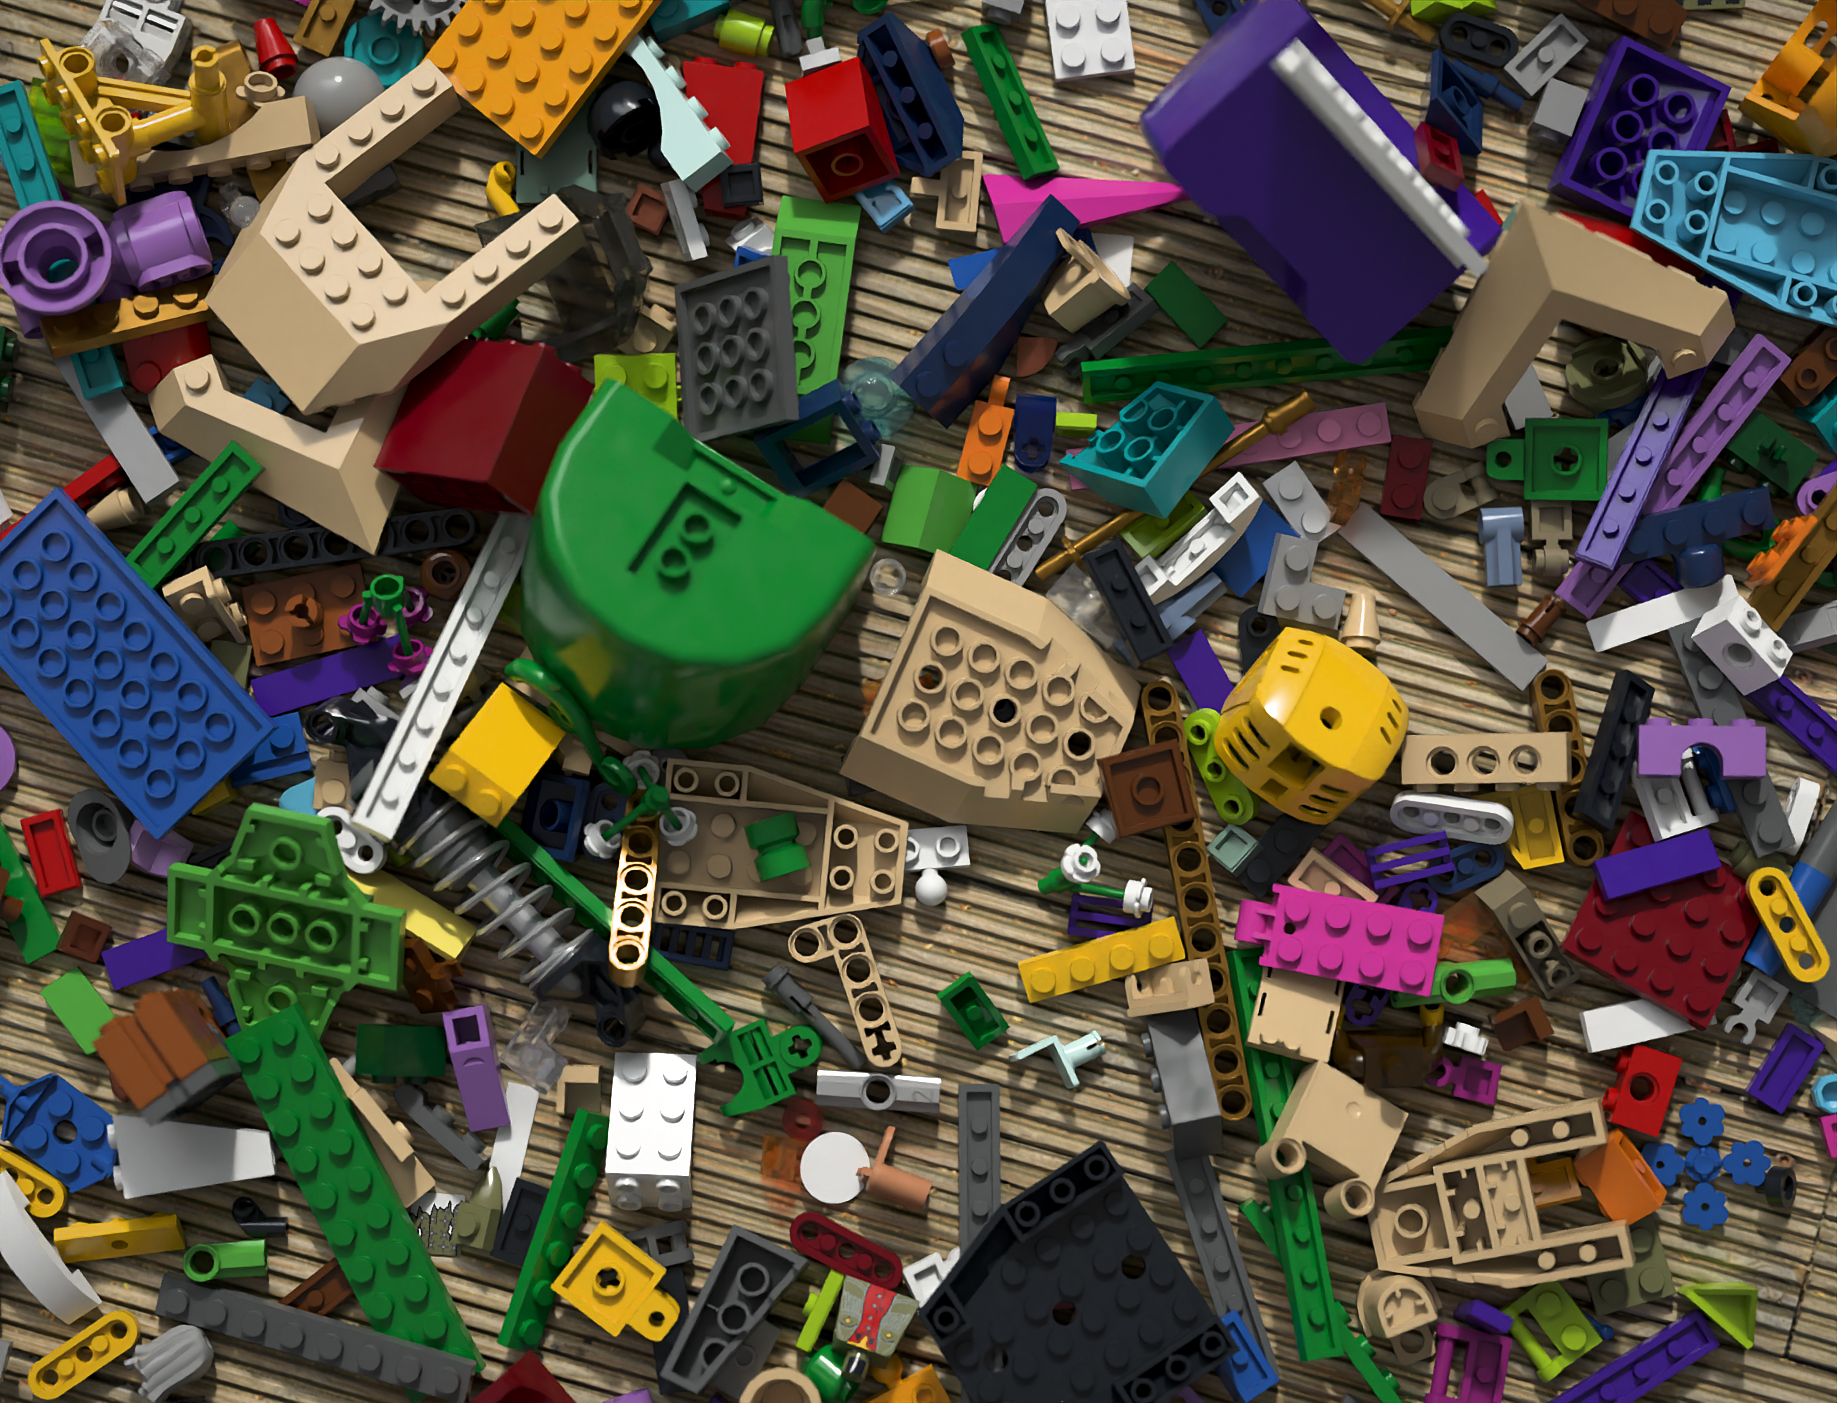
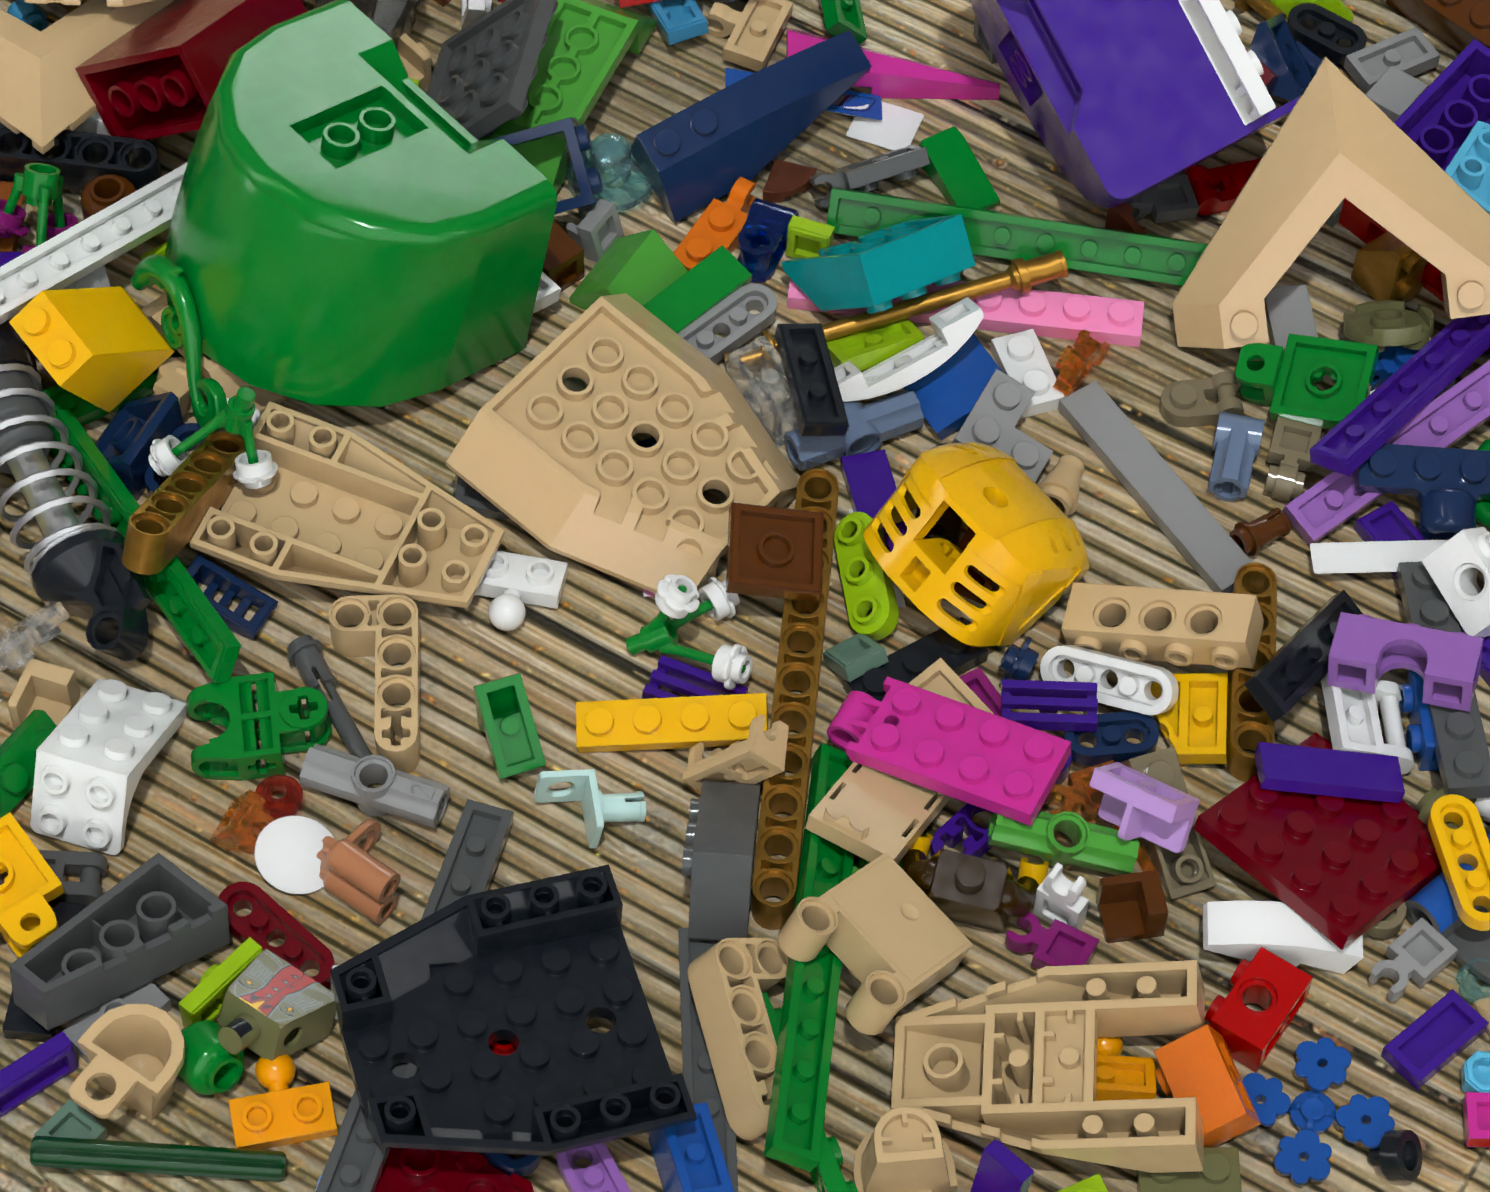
camera: 10 degrees right, 30 degrees down
green wheel [743,811,811,882] -> none
clear bush [870,558,907,598] -> none
tan container [1040,228,1131,333] -> none
dark red plate [1379,434,1433,522] -> none
none -> tan beam [687,938,789,1140]
none -> dark blue plate [998,636,1039,685]
none -> lavender panel [1089,762,1200,853]

